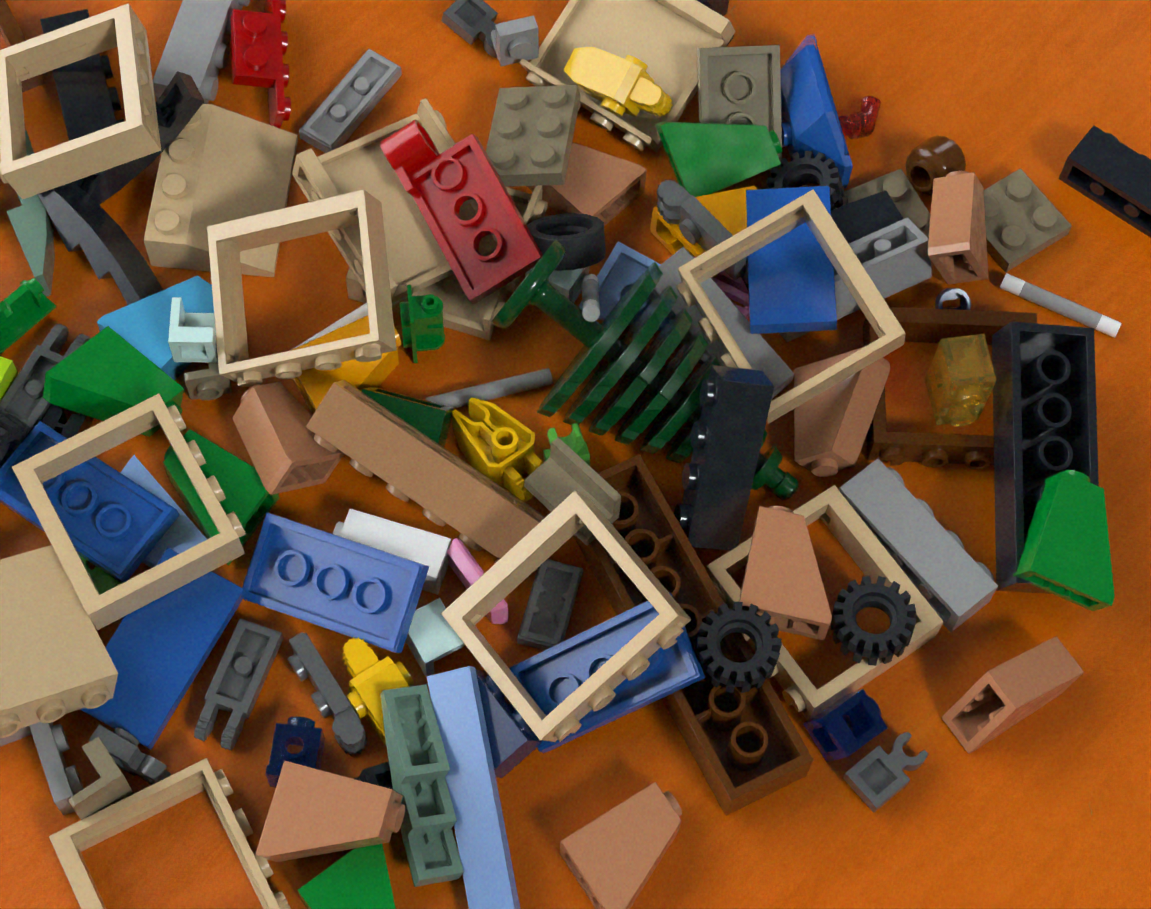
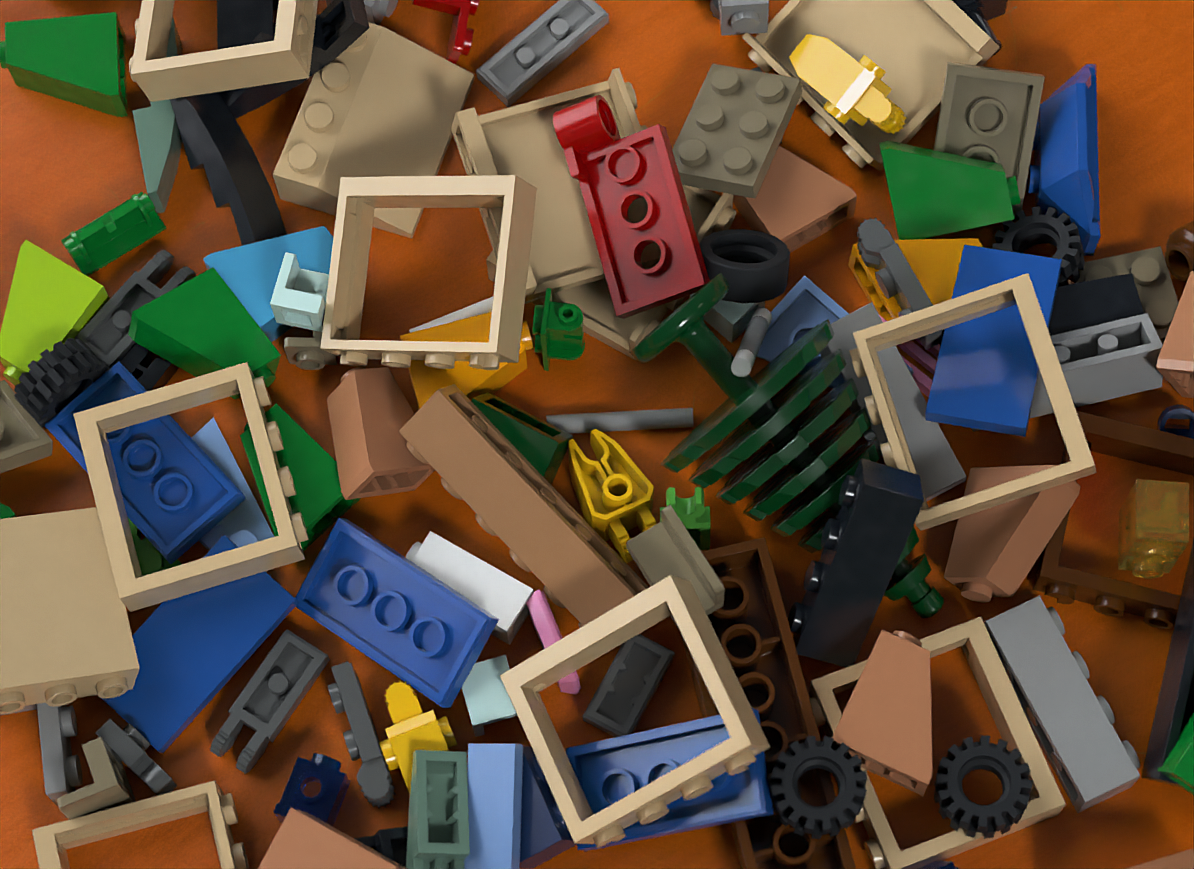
camera: 20 degrees right, 5 degrees up
clear red arm [838,96,881,139] -> none

